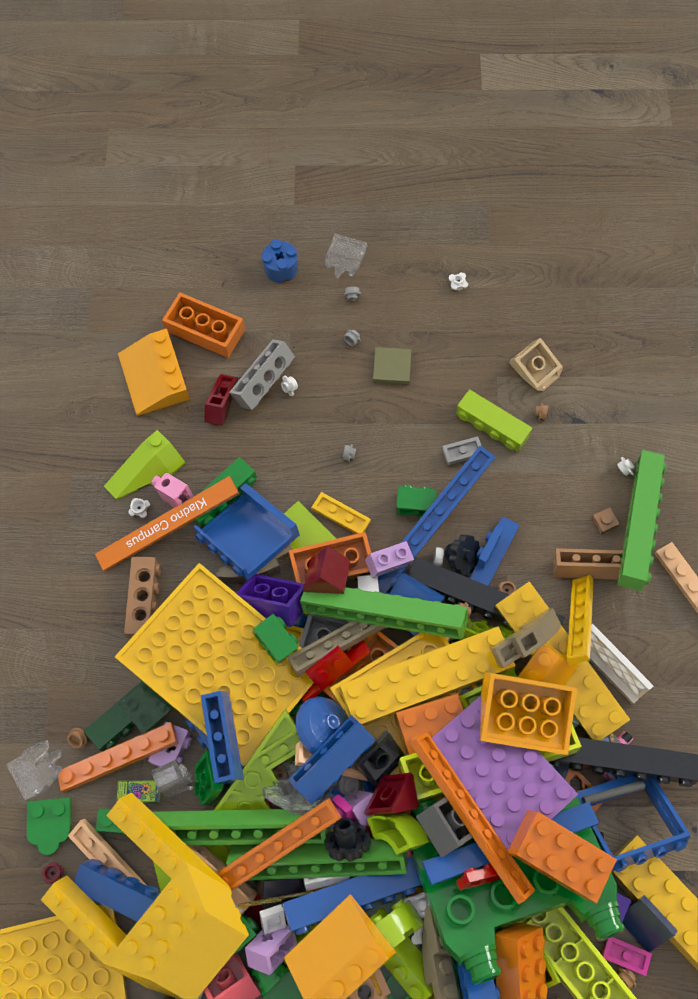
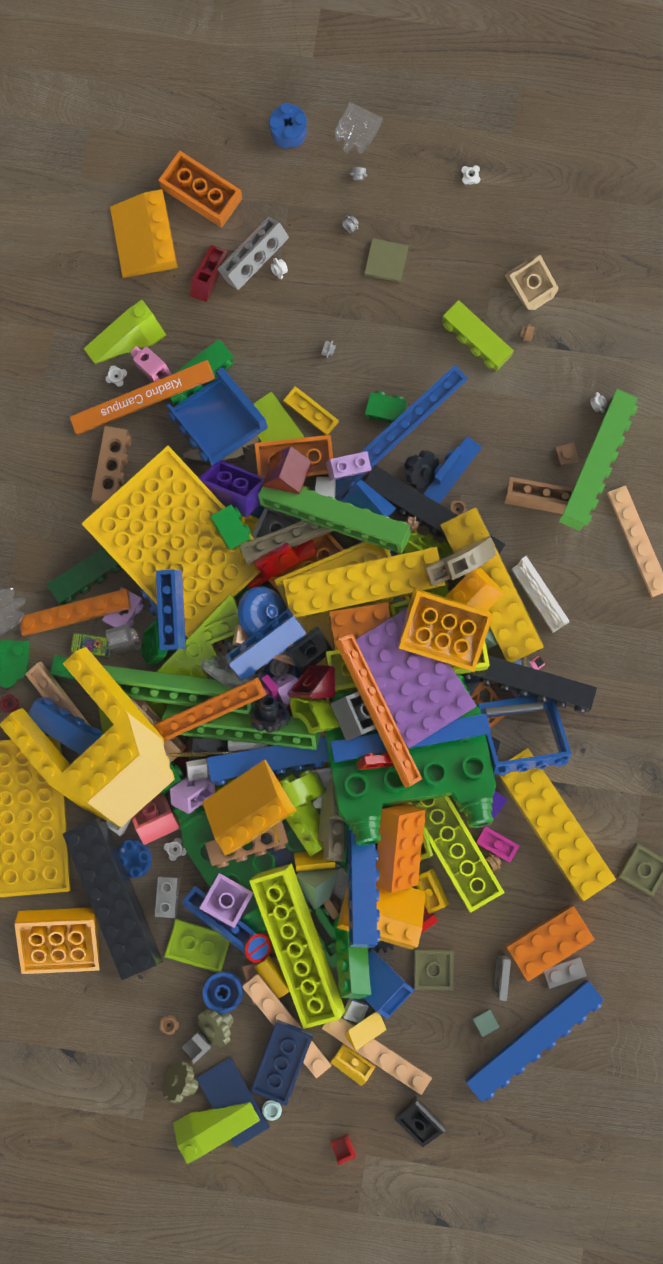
camera: 10 degrees right, 15 degrees up
medium nougat plate [67,728,88,748] -> none
clear green hinge [118,683,173,734] -> none
white tile [433,547,444,567] -> none
light grey plate [442,436,481,465] -> none
orange brick [507,810,617,903] -> none
yellow tile [567,575,593,666] -> none
dark blue tile [622,895,678,952] -> none

